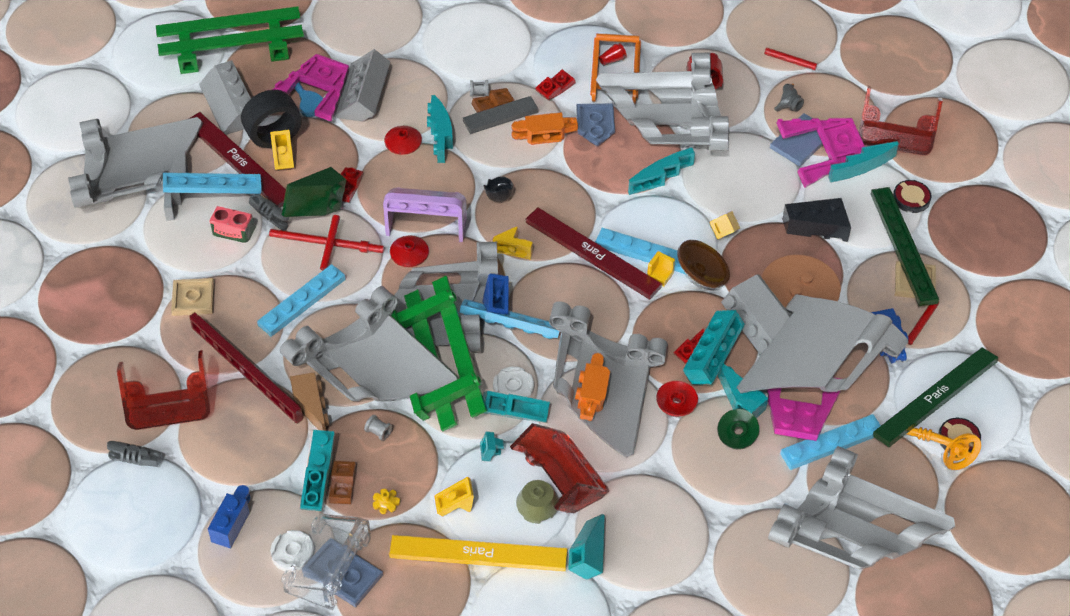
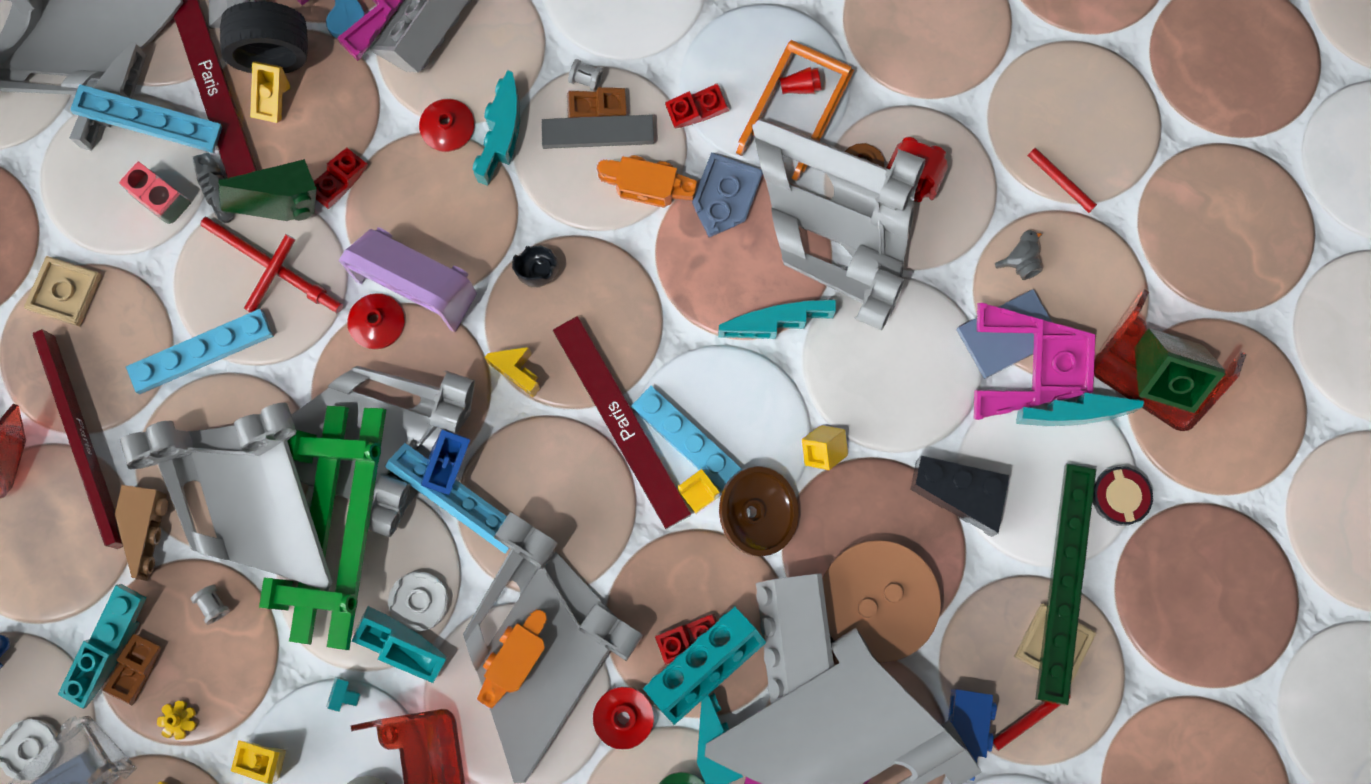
camera: 25 degrees right, 25 degrees up
none -> dark green slope [1135,328,1225,413]

